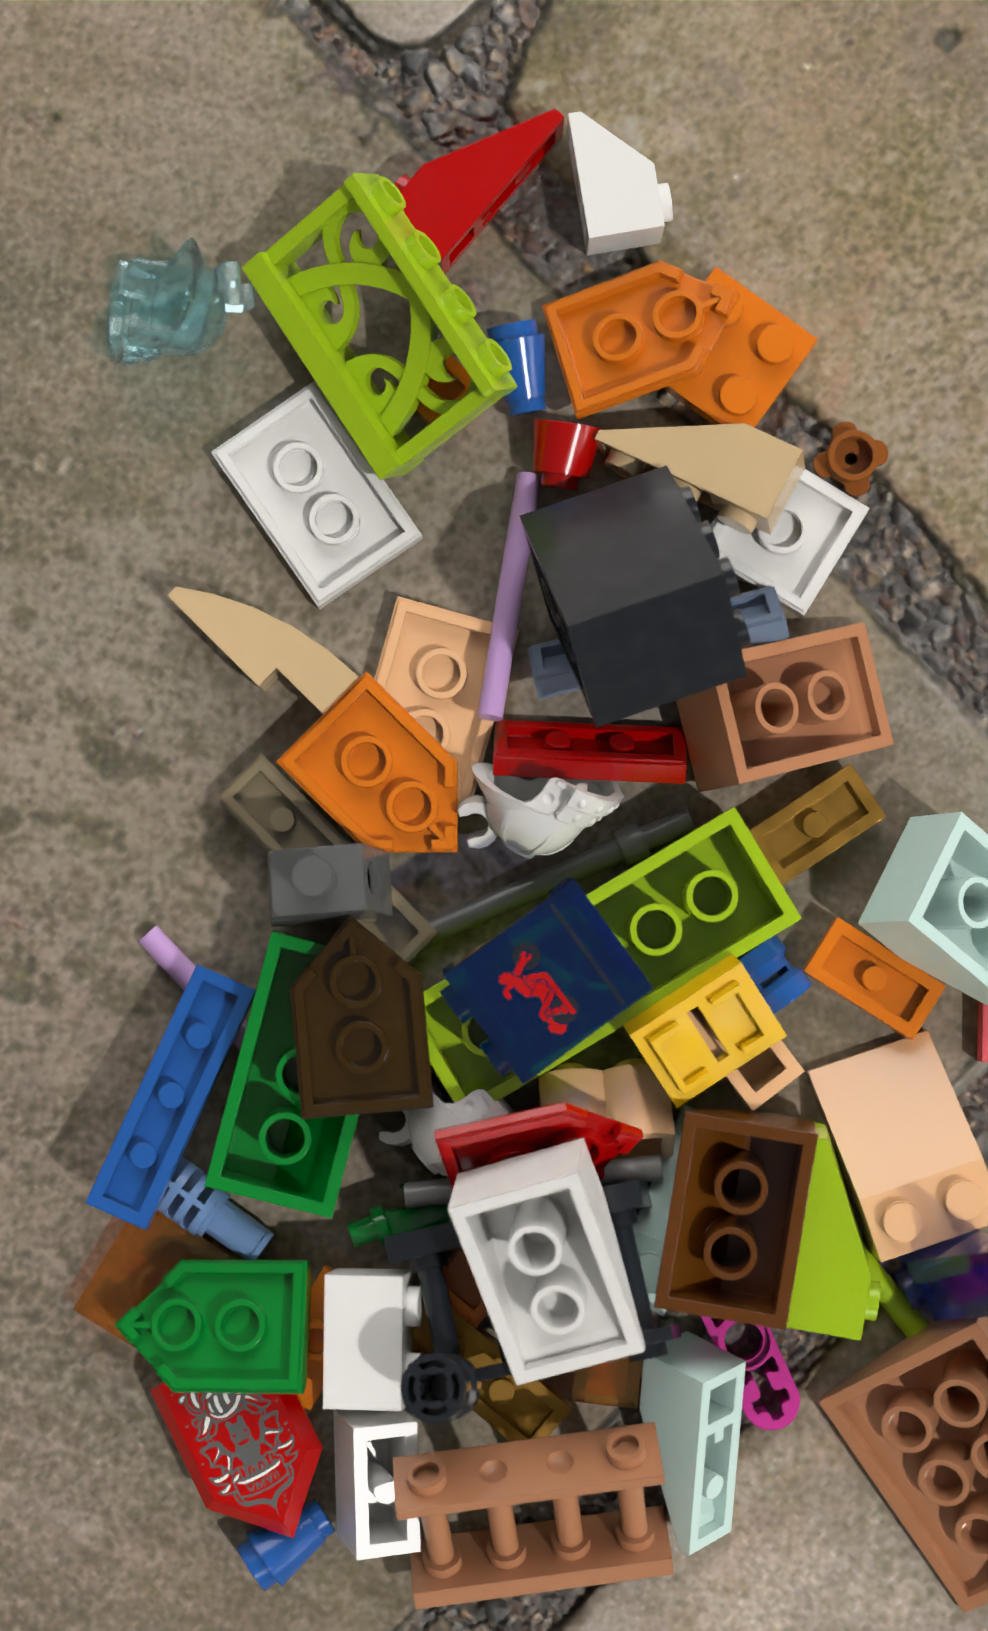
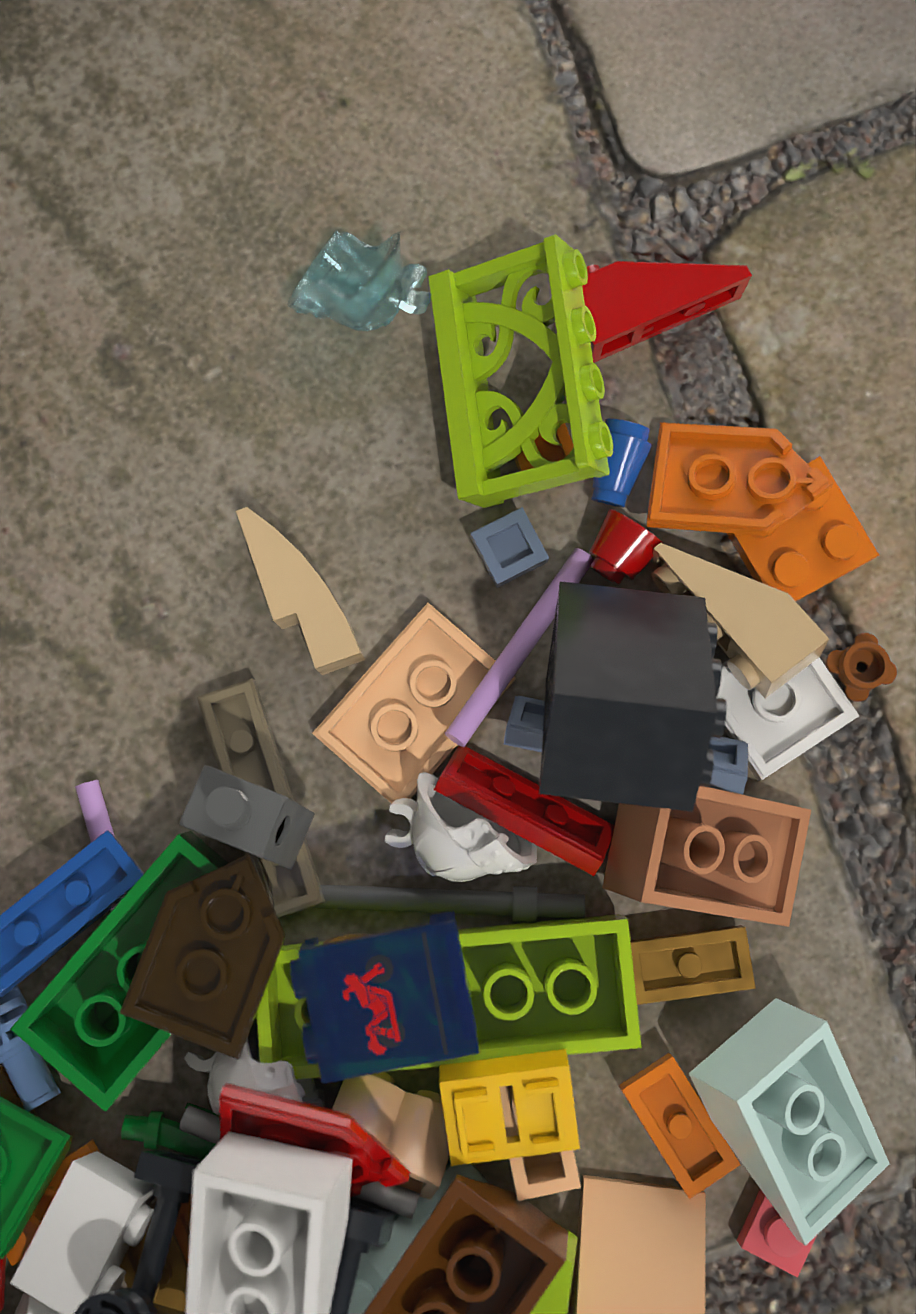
camera: 30 degrees right, 5 degrees down
white tile [211,381,423,609] -> none
orange tile [276,671,458,853] -> none
white slope [566,111,673,255] -> none
blue wheel [737,934,812,1014] -> none
none -> sand blue plate [471,507,549,588]

